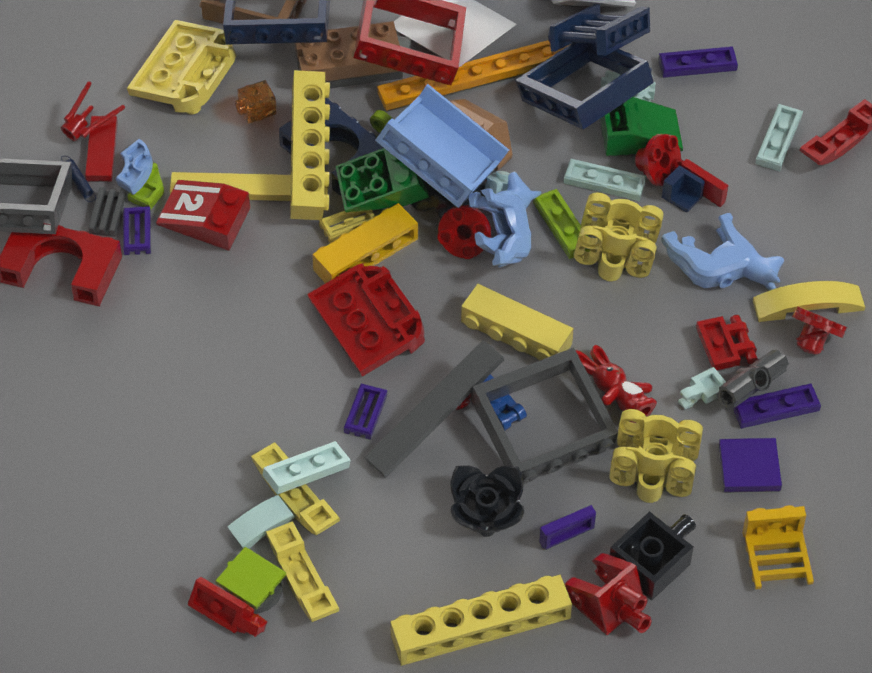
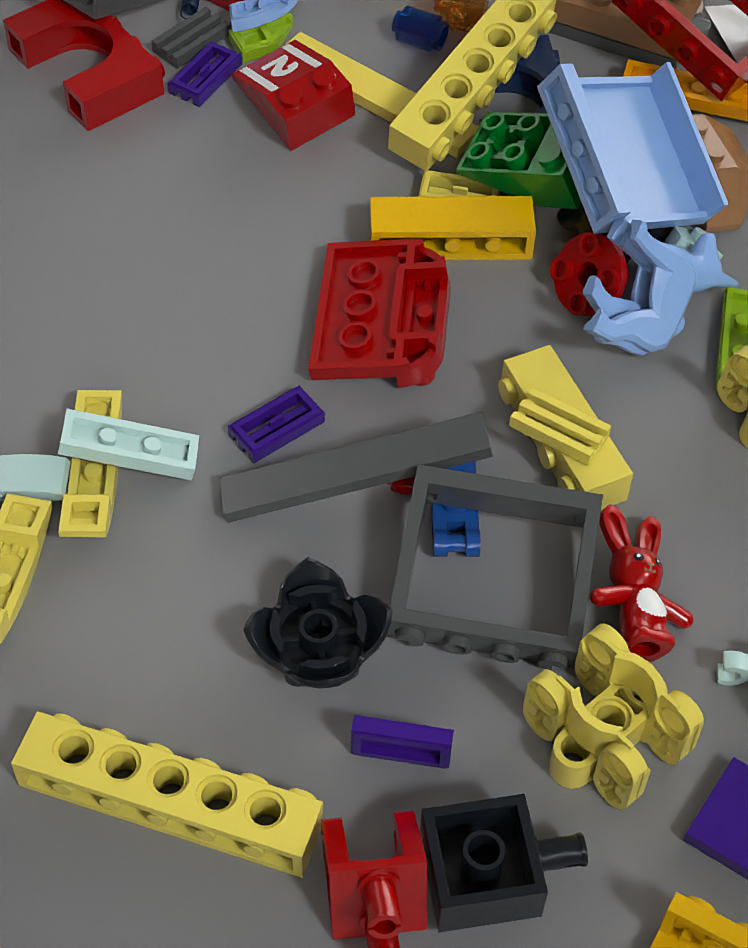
camera: 35 degrees right, 0 degrees up
none -> clear blue brick [392,5,449,52]
none -> light yellow tile [509,387,611,465]

